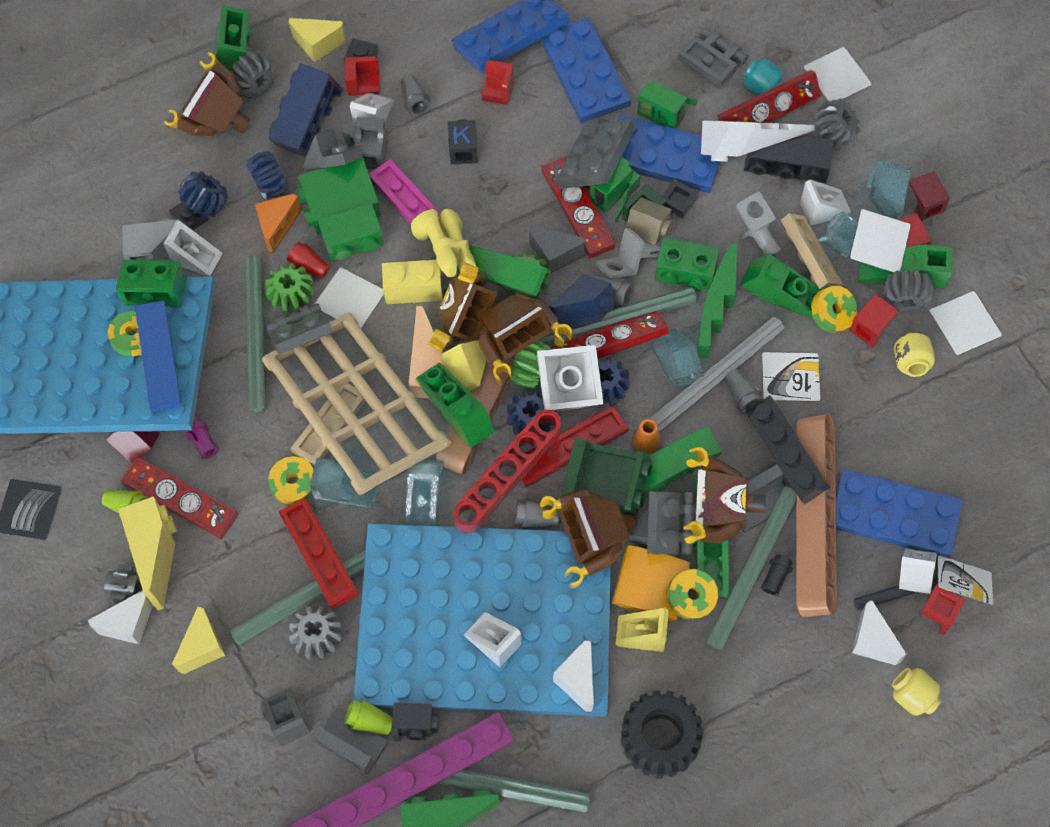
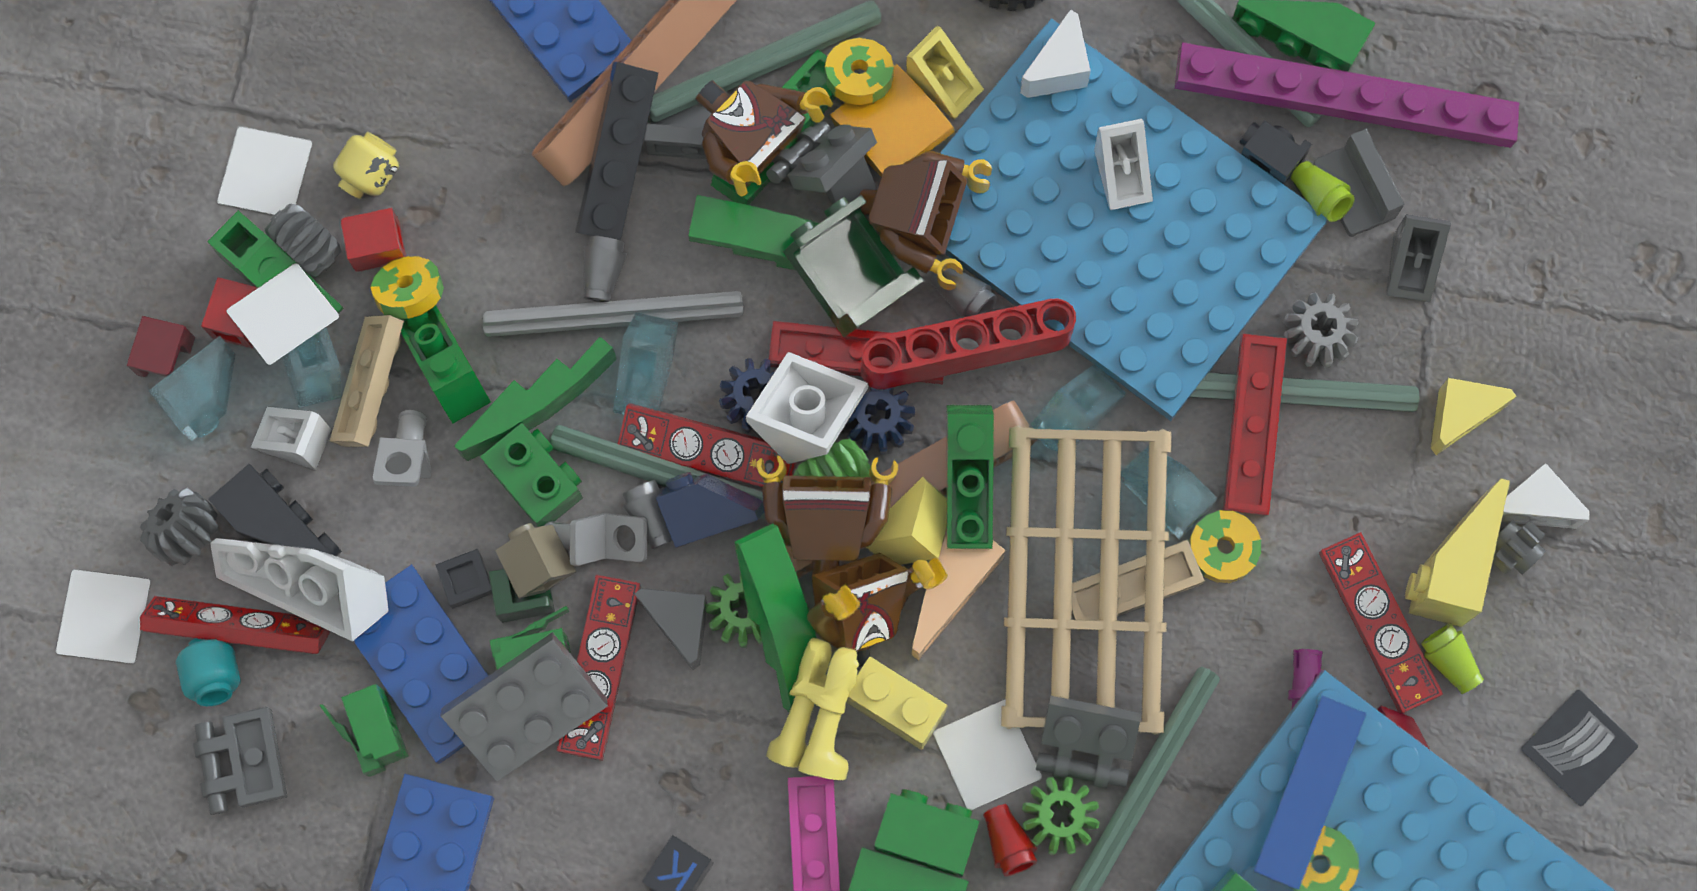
camera: 145 degrees left, 10 degrees up
orange cone [632,419,662,454] -> none
black pin [760,555,793,596] -> none
sticker [762,352,820,401] -> none

